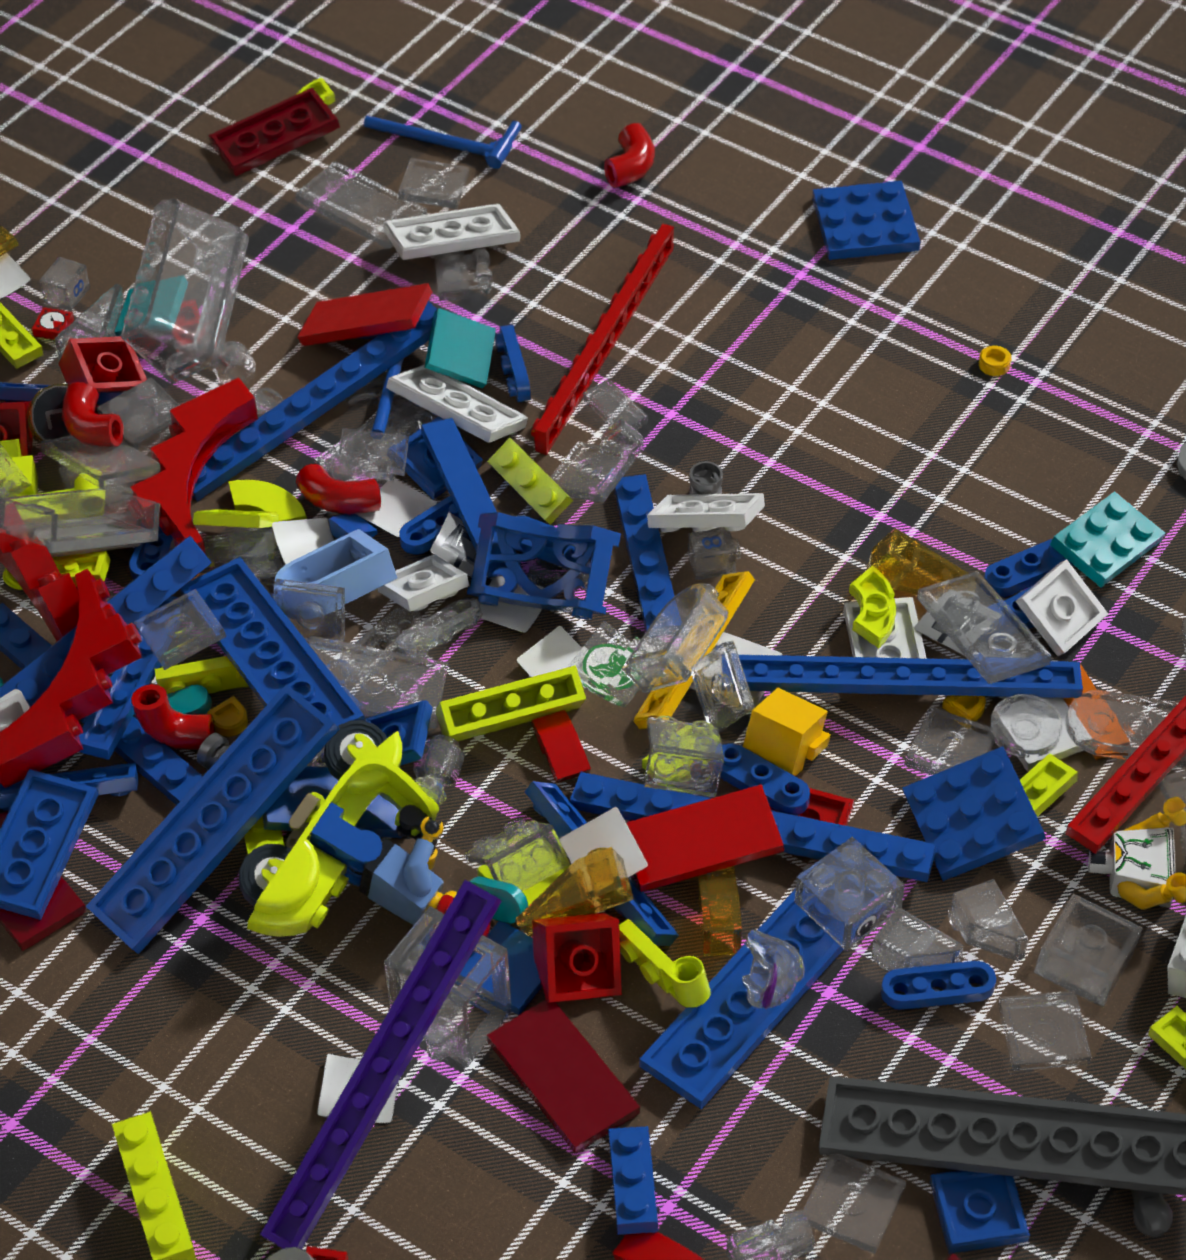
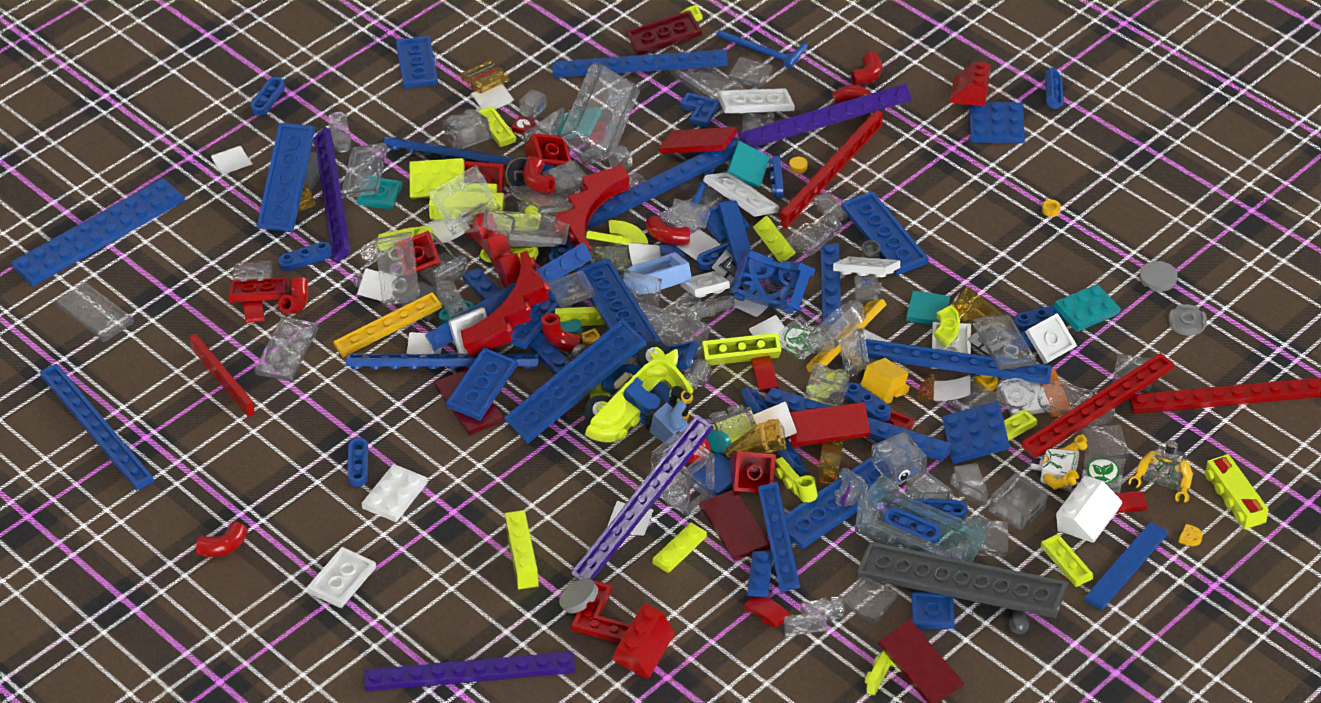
camera: 10 degrees right, 5 degrees down
none -> blue plate [553,49,728,78]
none -> neon yellow plate [653,523,707,573]
none -> blue plate [680,92,720,128]
none -> dark purple plate [738,83,912,148]
none -> blue plate [758,482,801,593]
none -> yellow tile [789,157,808,174]
none -> red cylinder [832,85,872,104]
none -> blue plate [841,191,929,276]
none -> windscreen [855,475,989,562]
none -> blue plate [884,508,941,545]
none -> teal tile [906,290,950,325]
none -> clear orange slope [918,374,935,401]
none -> white sticker [934,375,970,401]
none -> red slope [949,62,991,106]
none -> blue plate [1045,67,1063,109]

